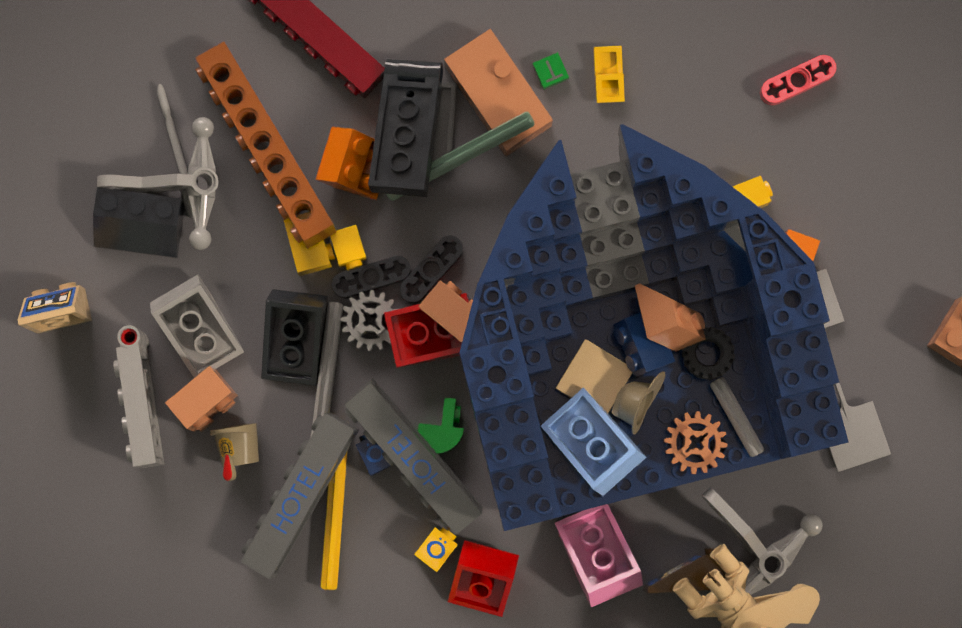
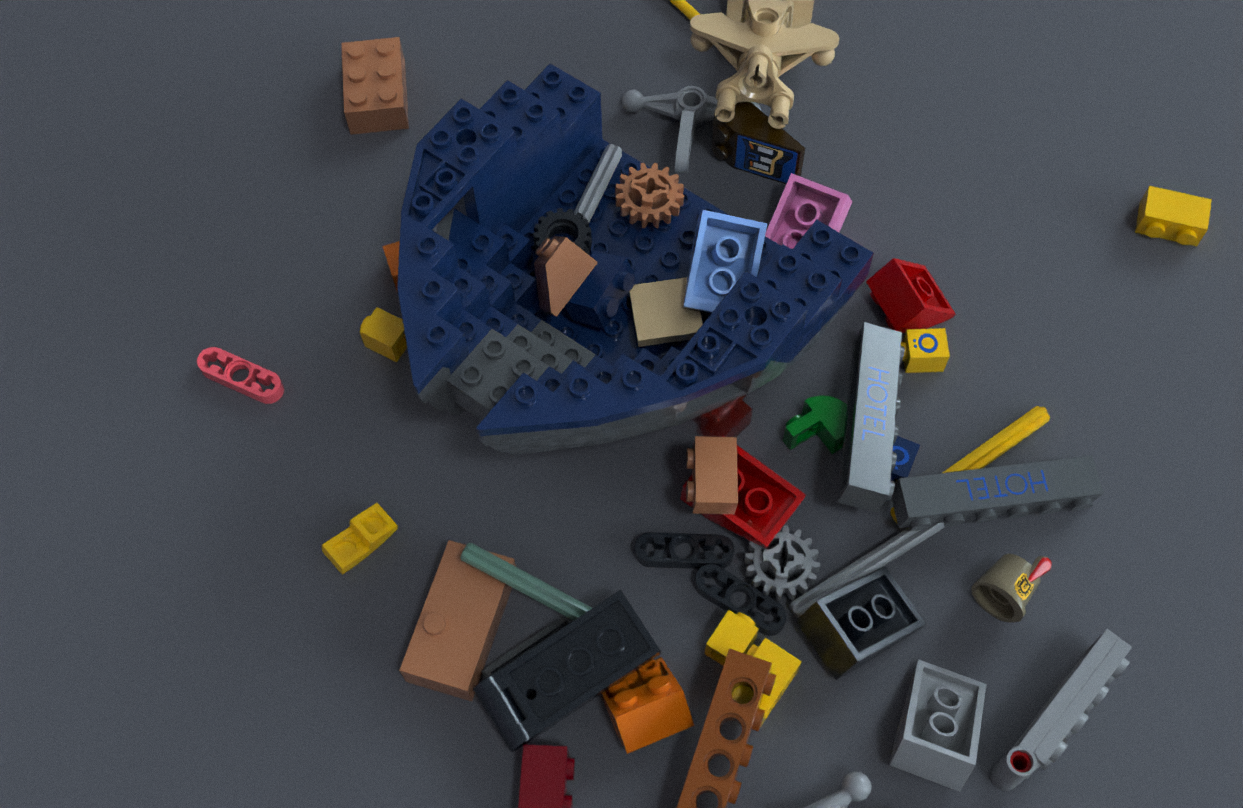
camera: 125 degrees left, 20 degrees down
nougat brick [165,366,238,432] -> none
green tile [532,52,569,90] -> none
dark tan piece [612,371,665,434] -> none

